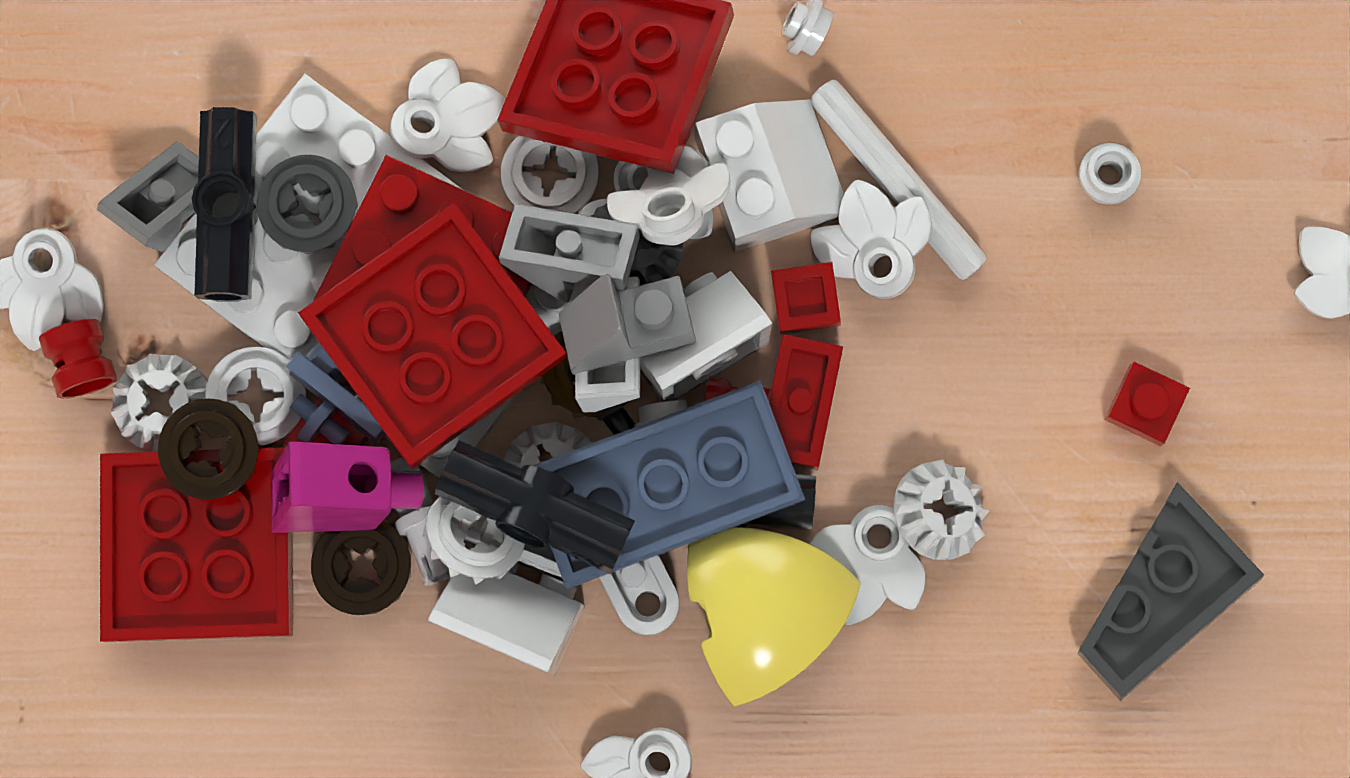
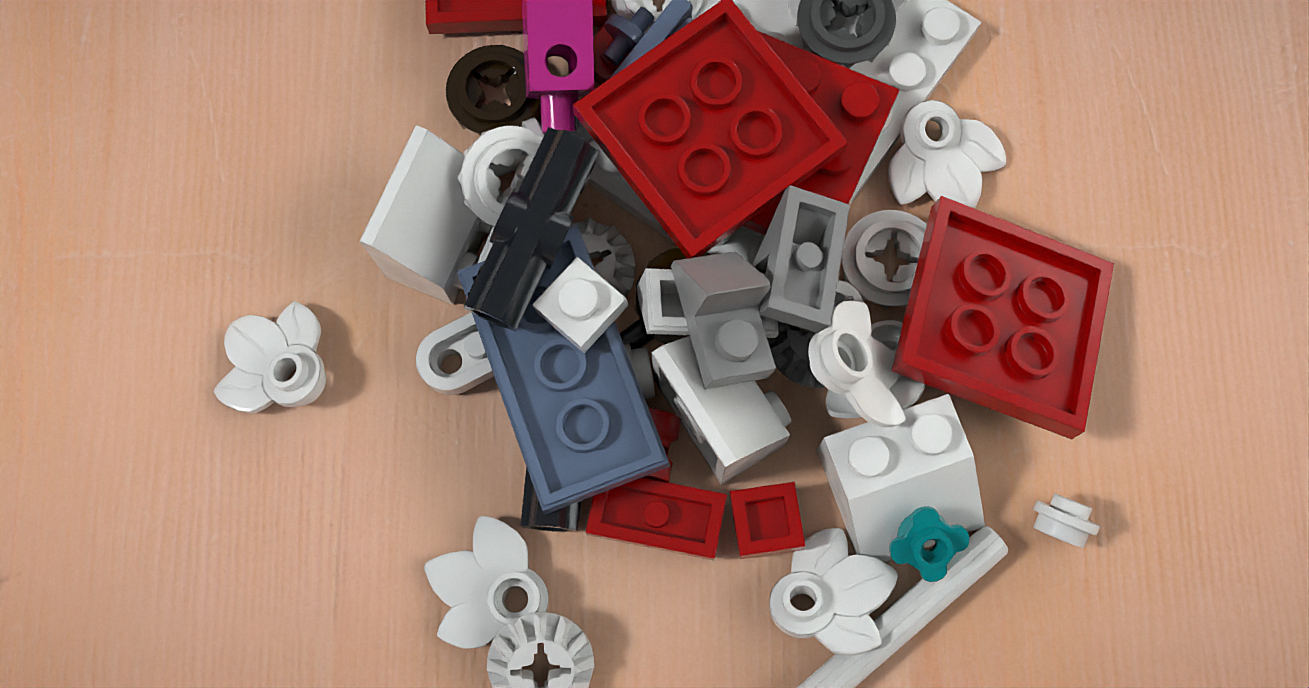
camera: 90 degrees right, 5 degrees down
light yellow brick [687,527,861,707] -> none
none -> white plate [533,257,629,353]
none -> teal plate [889,506,969,582]

